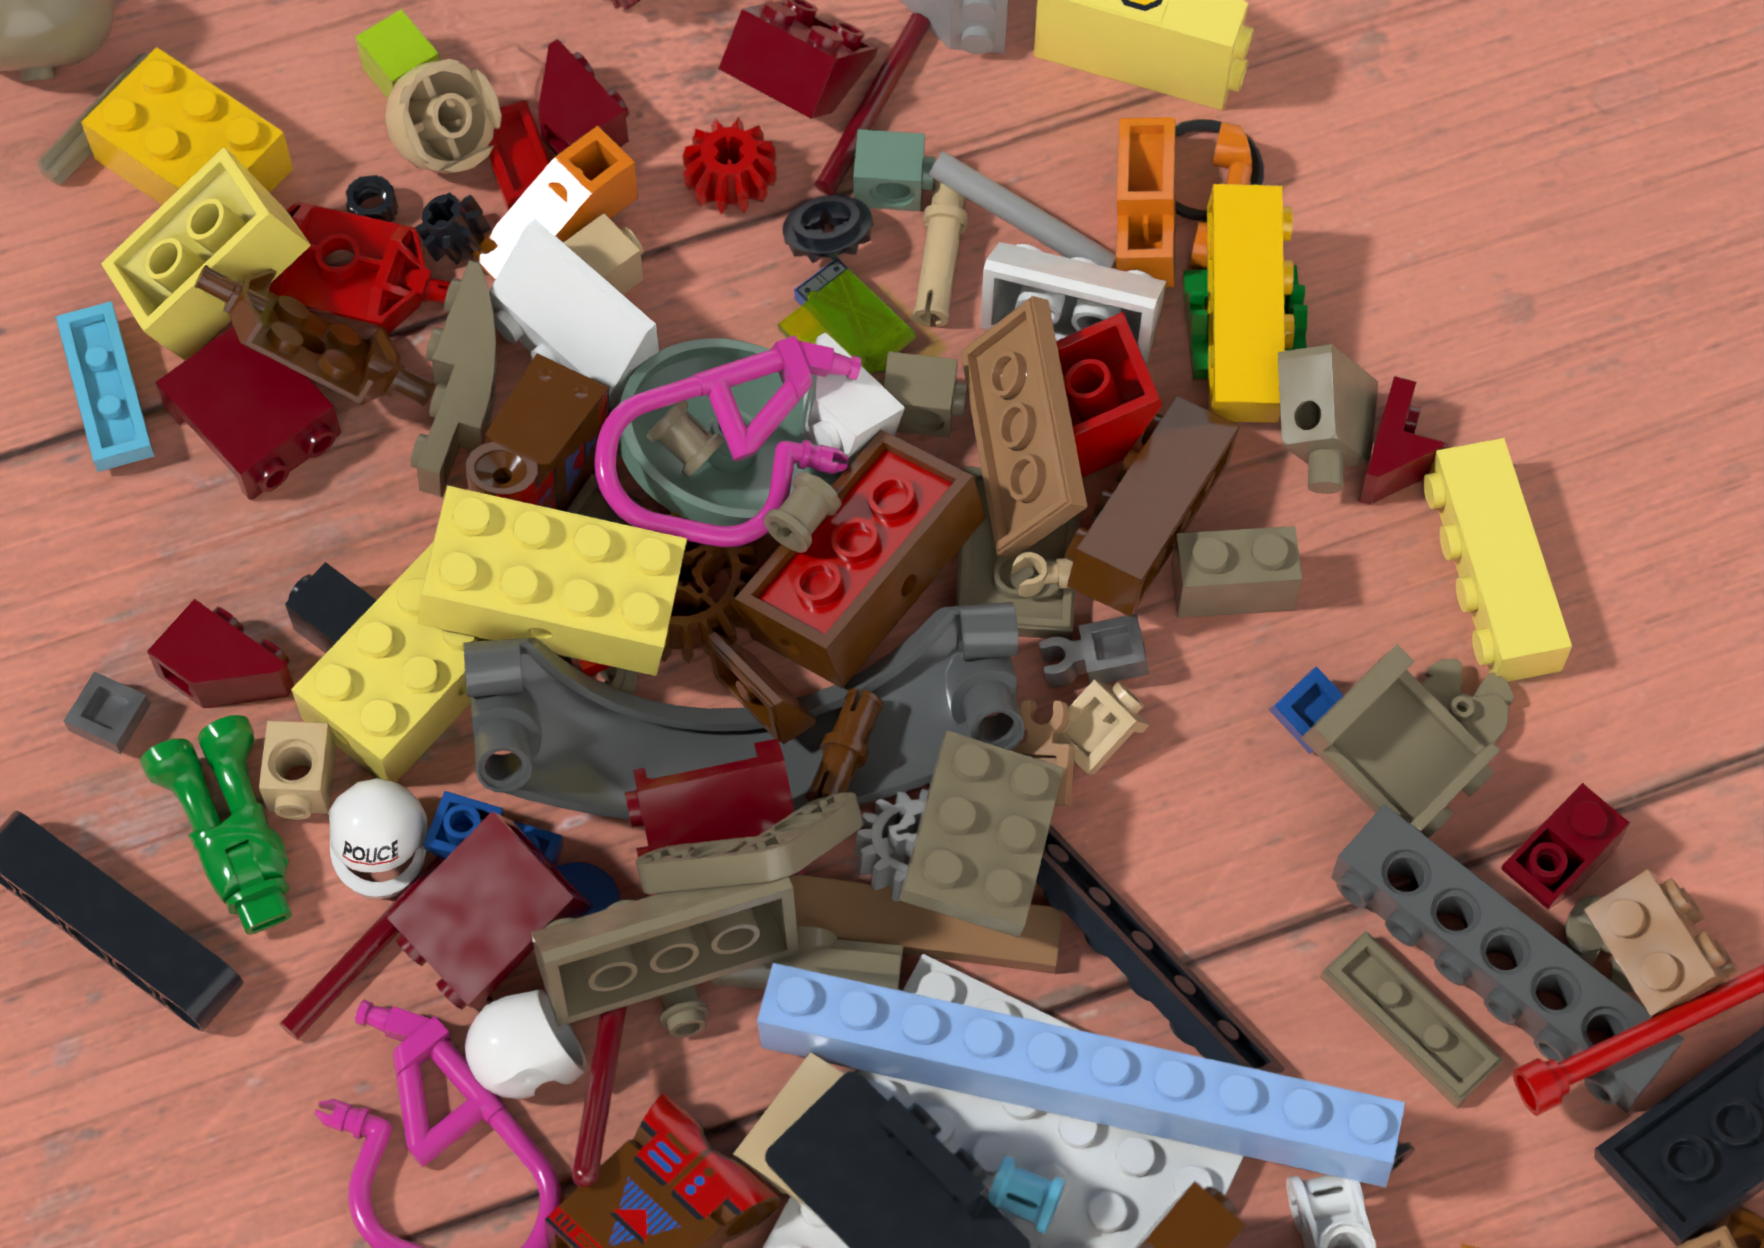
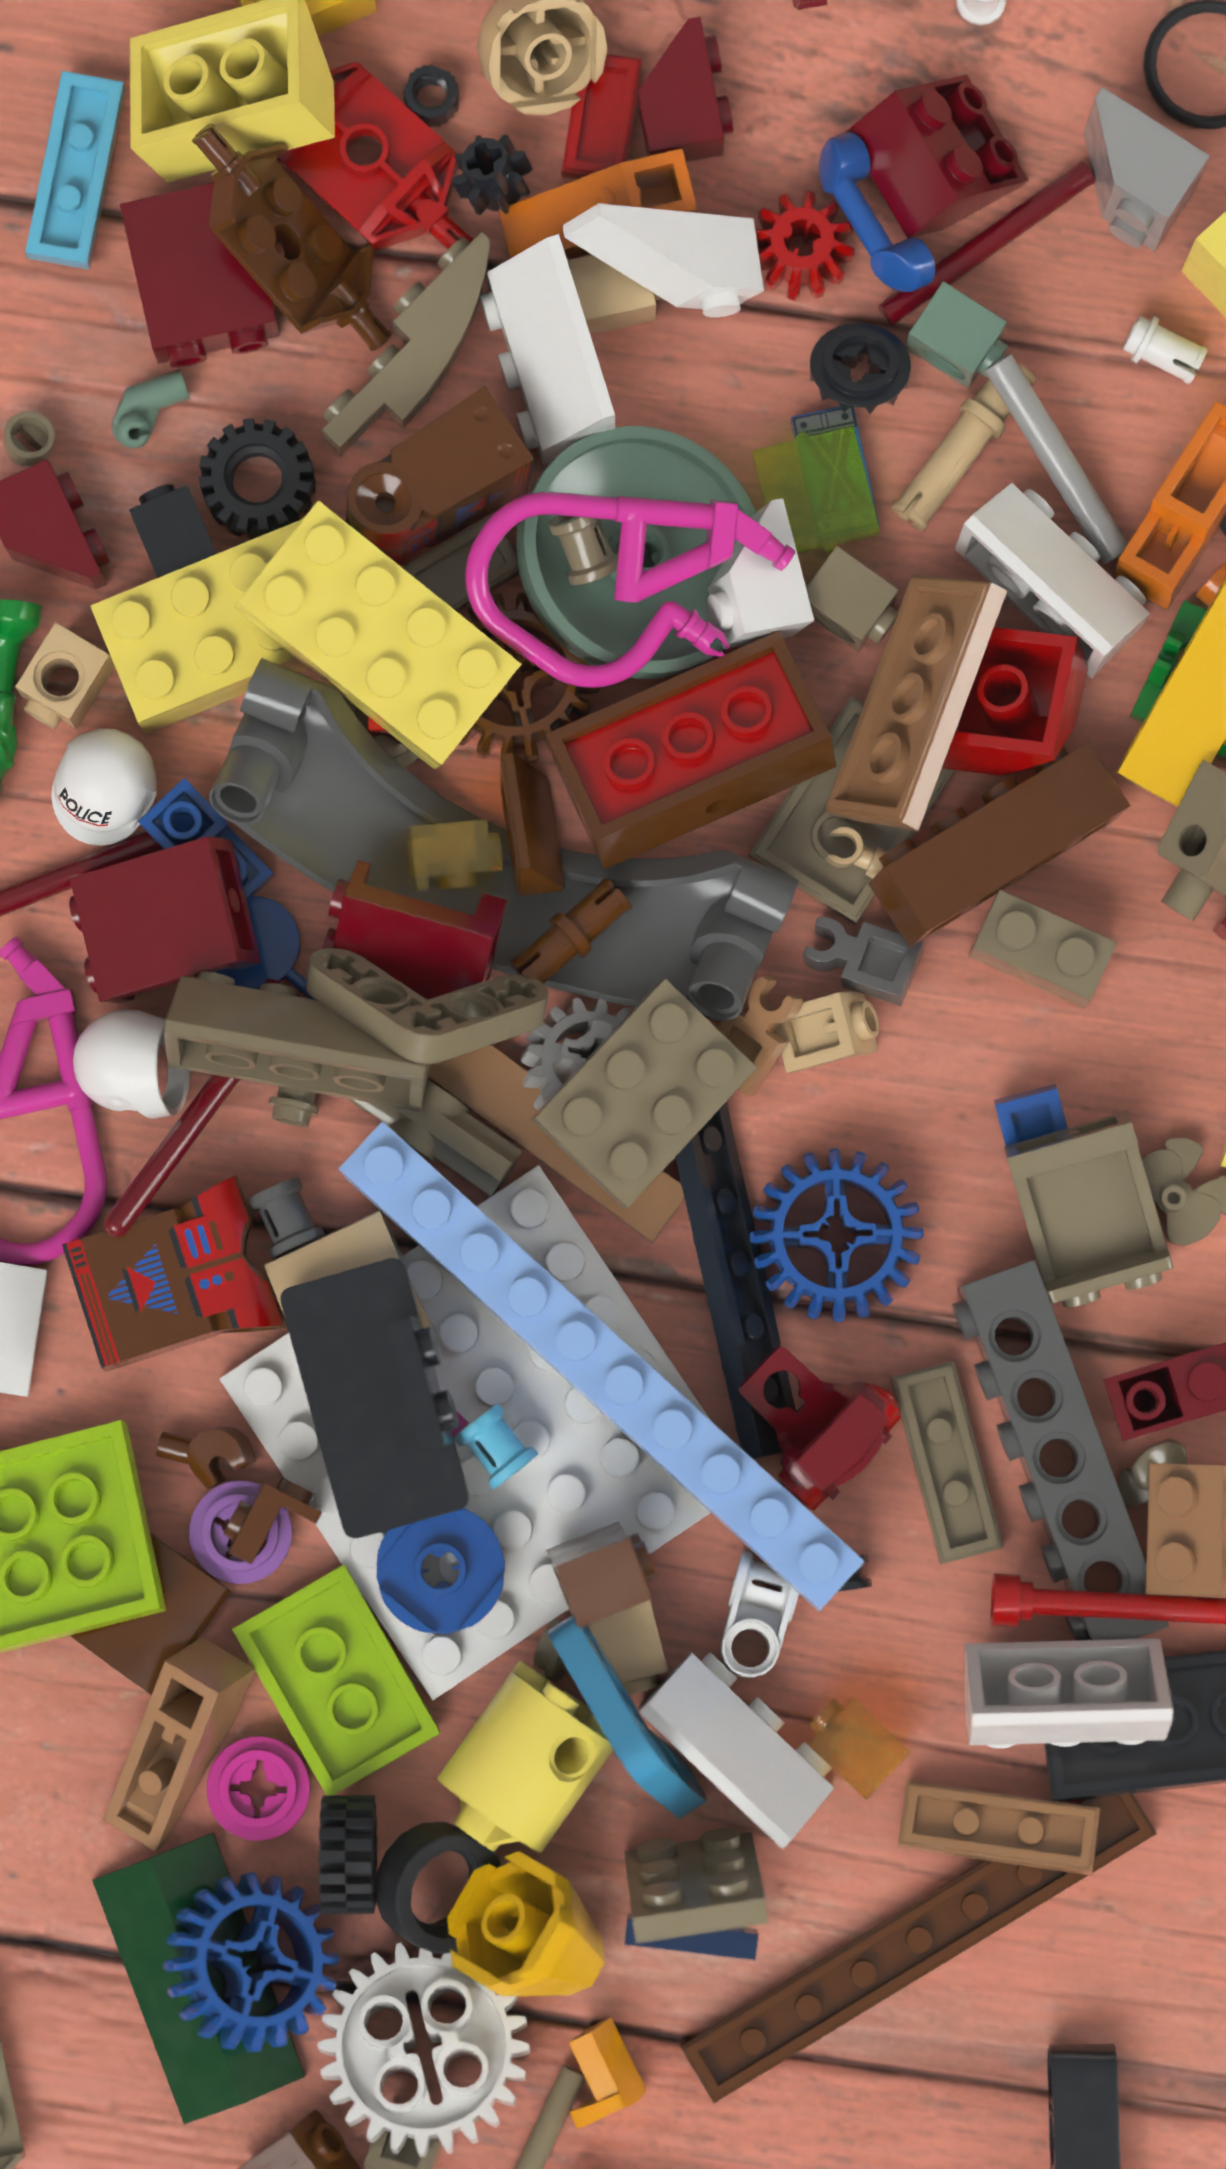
camera: 30 degrees right, 20 degrees up
dark tan bush [763,472,842,553] -> none
none -> dark tan hinge [3,411,55,466]
none -> sand green arm [112,369,190,449]
none -> black tyre [199,418,316,540]
none -> dark grey bush [248,1177,325,1259]
none -> clear yellow brick [406,819,503,893]
none -> white slope [563,203,764,317]
none -> dark red piece [738,1346,901,1510]
none -> blue gear [750,1148,924,1322]
none -> blue bar [819,132,935,292]
none -> white slope [965,1638,1173,1748]
none -> white pin [1123,316,1208,385]

